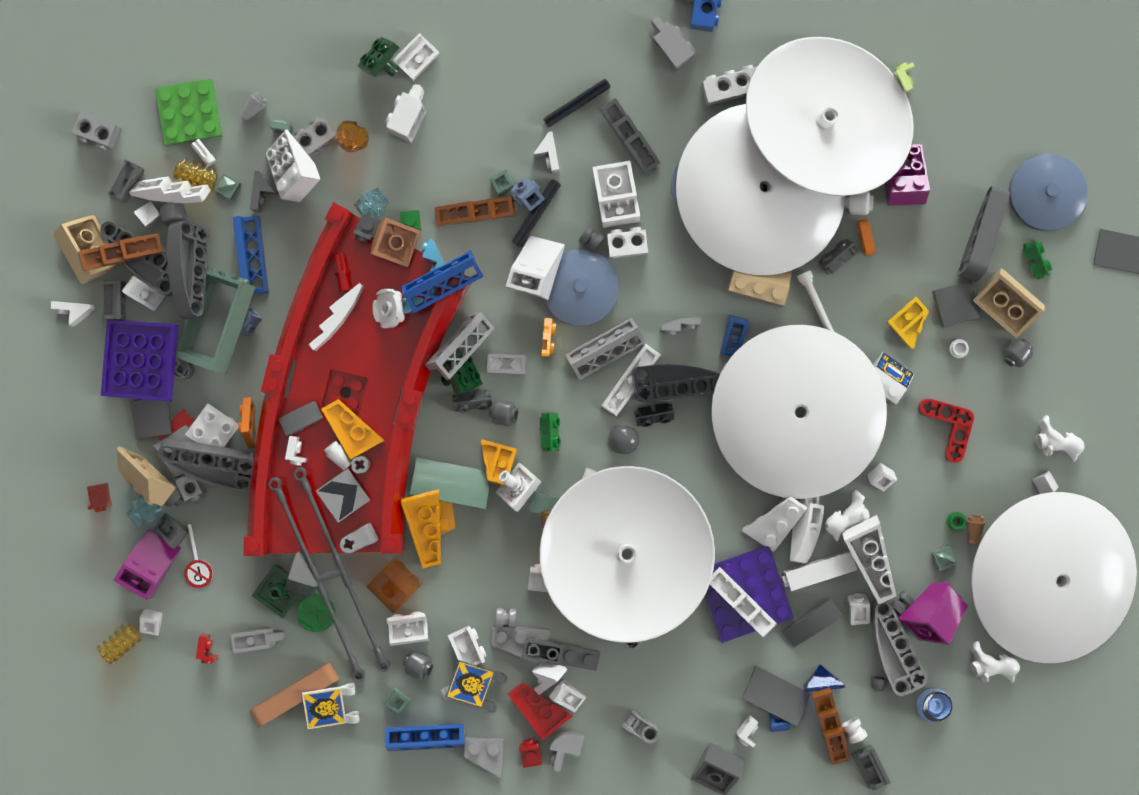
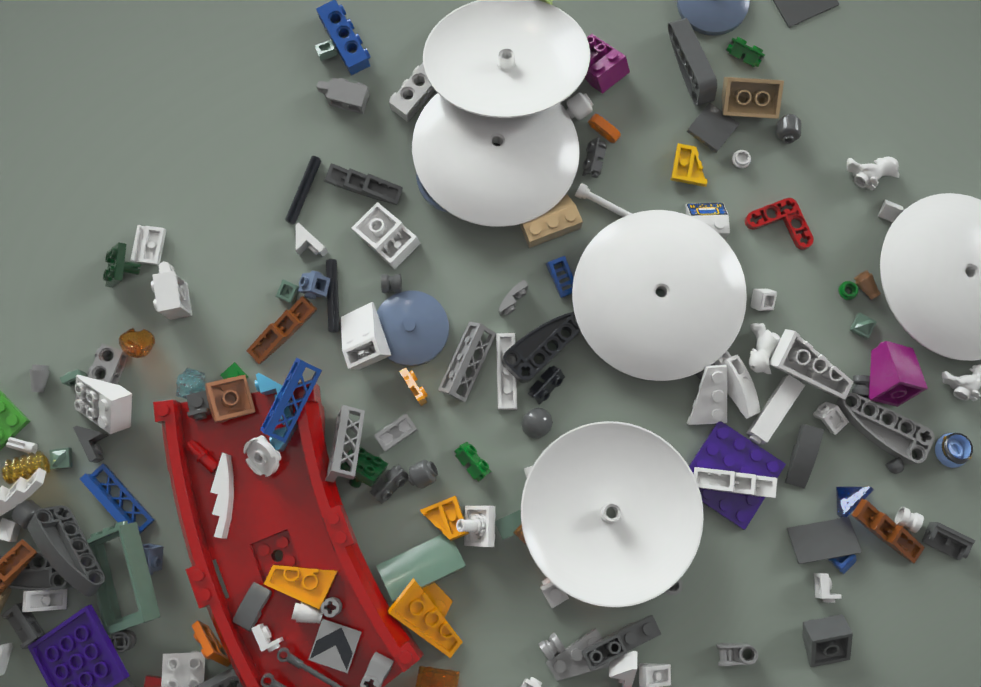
camera: 30 degrees left, 10 degrees down
white brick [607,227,648,259] -> none

